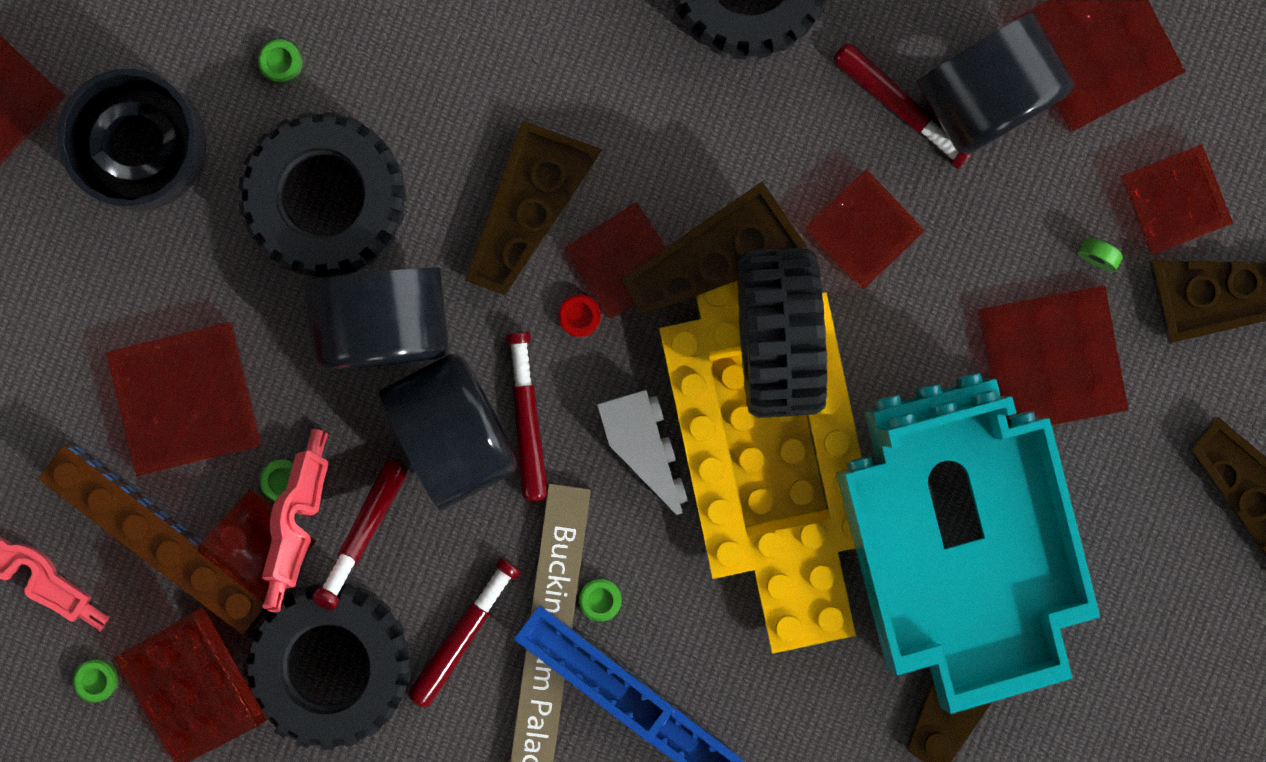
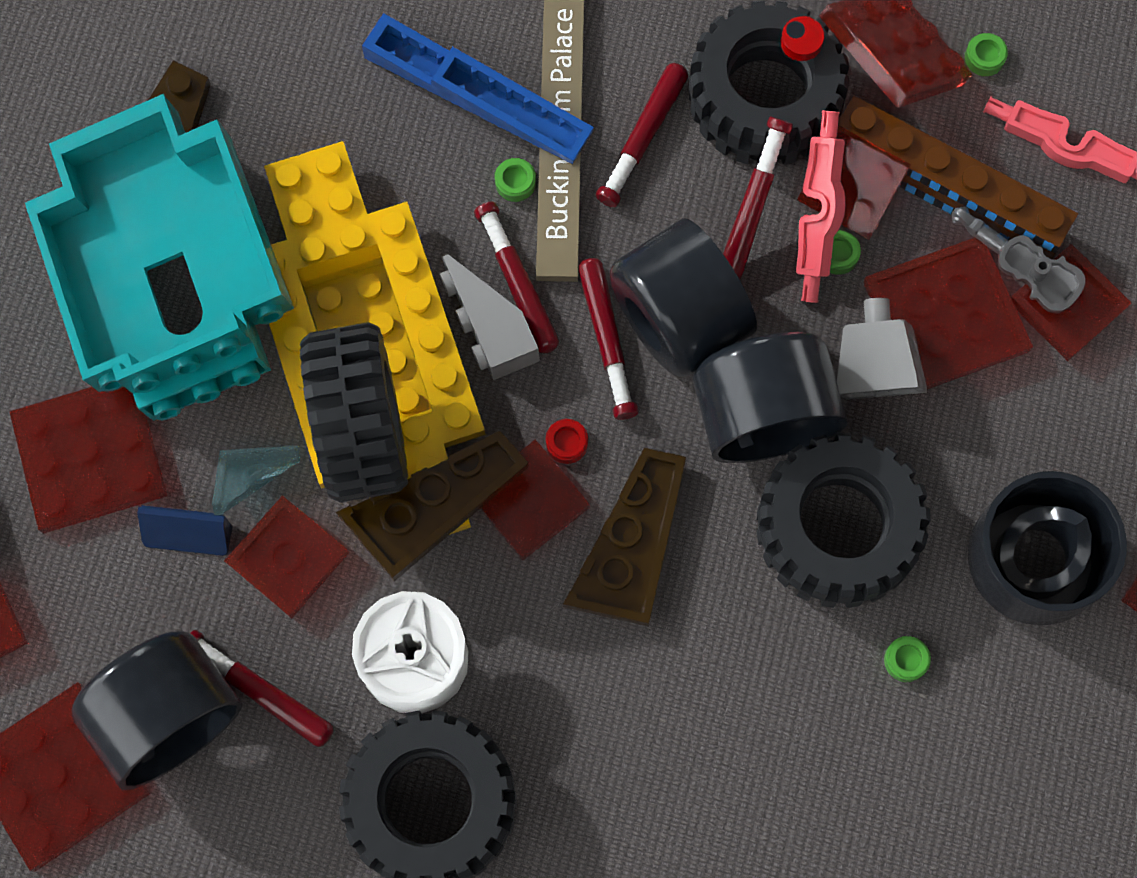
camera: 175 degrees right, 15 degrees down
bright green tile [1078,238,1123,272] -> none
none -> dark blue slope [137,505,233,556]
none -> clear light blue tile [212,446,301,515]
none -> white piece [352,591,469,713]
none -> dark red piece [474,201,559,354]
none -> red tile [781,16,824,61]
none -> light grey torso [837,298,927,400]
none -> flat silver piece [952,207,1085,313]
none -> clear red plate [1008,244,1132,361]

